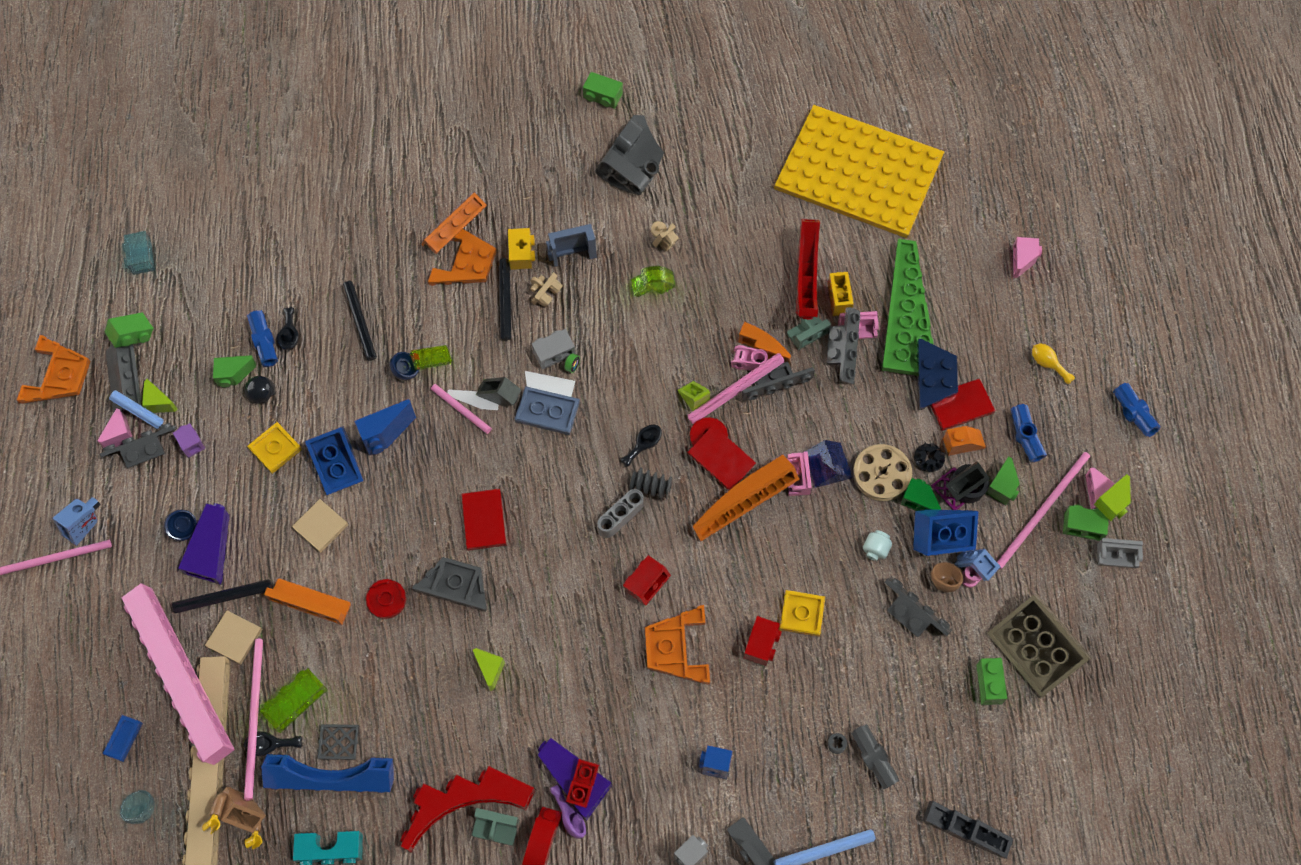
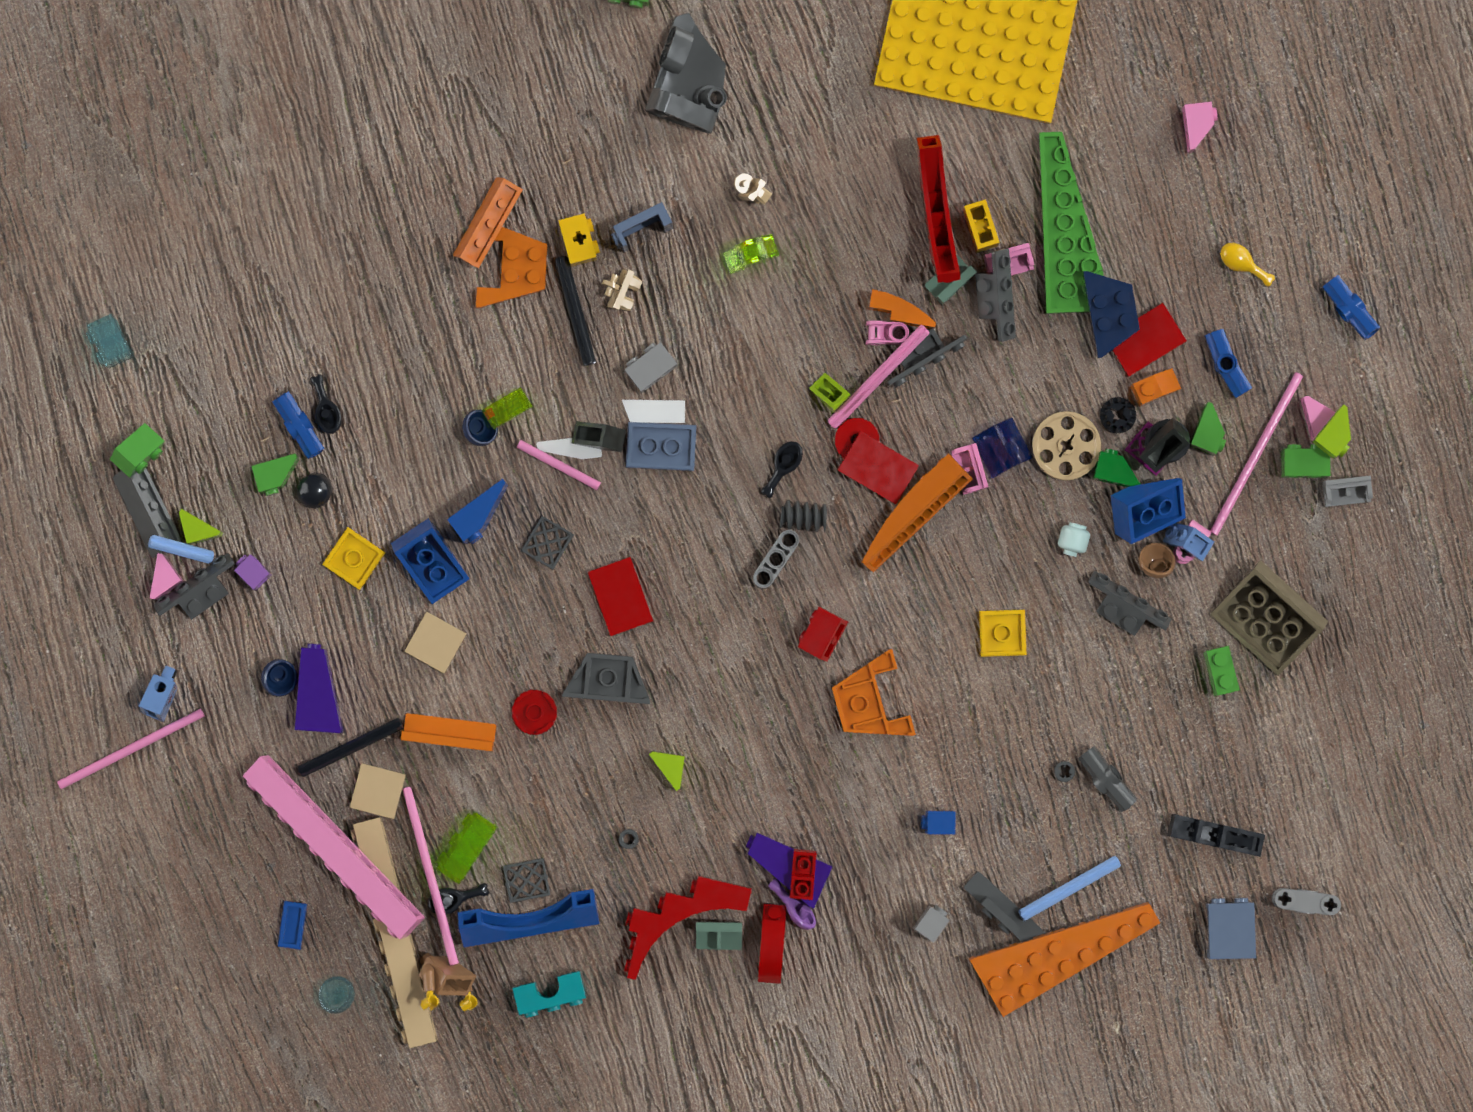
camera: 10 degrees left, 20 degrees up
orange wing [17,335,91,403] -> none
black axle [343,280,377,361] -> none
bright green tile [564,353,580,373] -> none
red brick [743,616,782,666] -> none
none -> dark grey window [521,516,574,570]
none -> dark grey axle [618,829,639,849]

